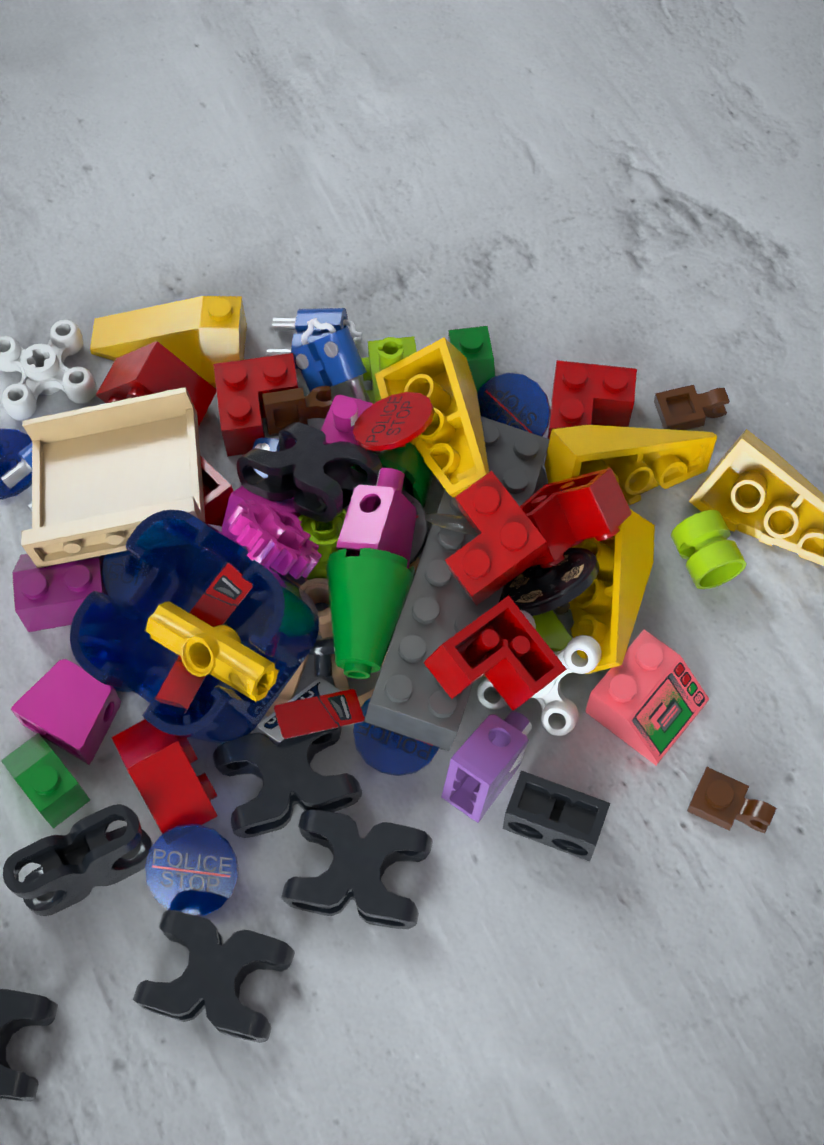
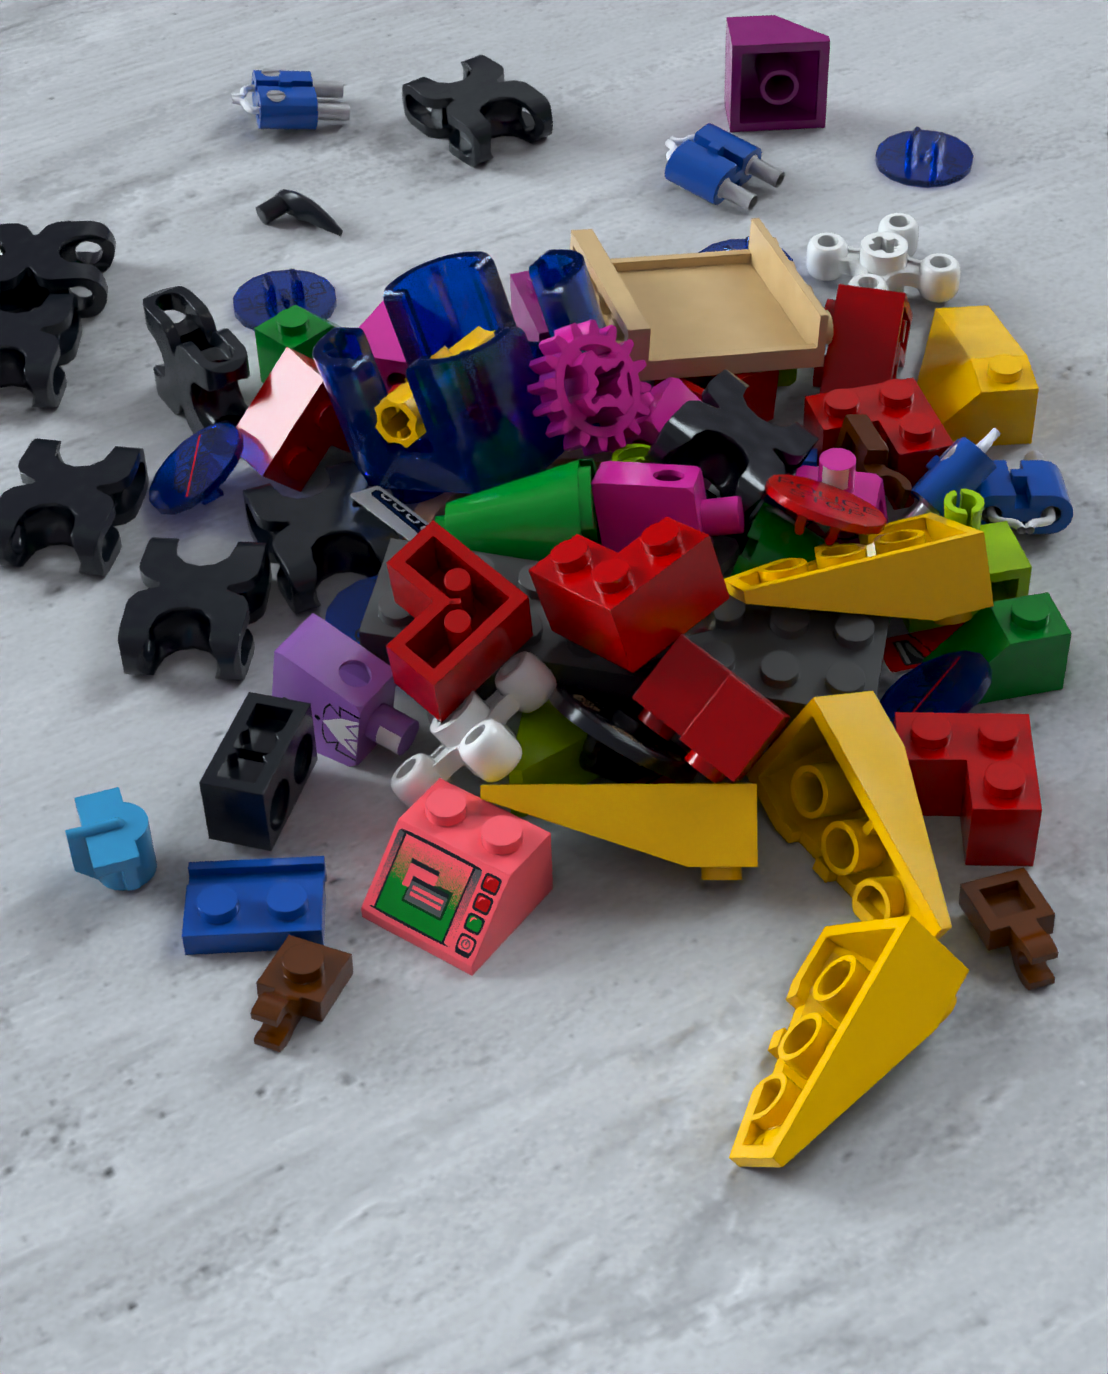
camera: 85 degrees right, 20 degrees down
red sticker [274,689,364,739] -> none
lime wheel [670,510,747,589] -> none
none -> dark azure piece [65,787,157,891]
none -> blue plate [182,856,327,955]

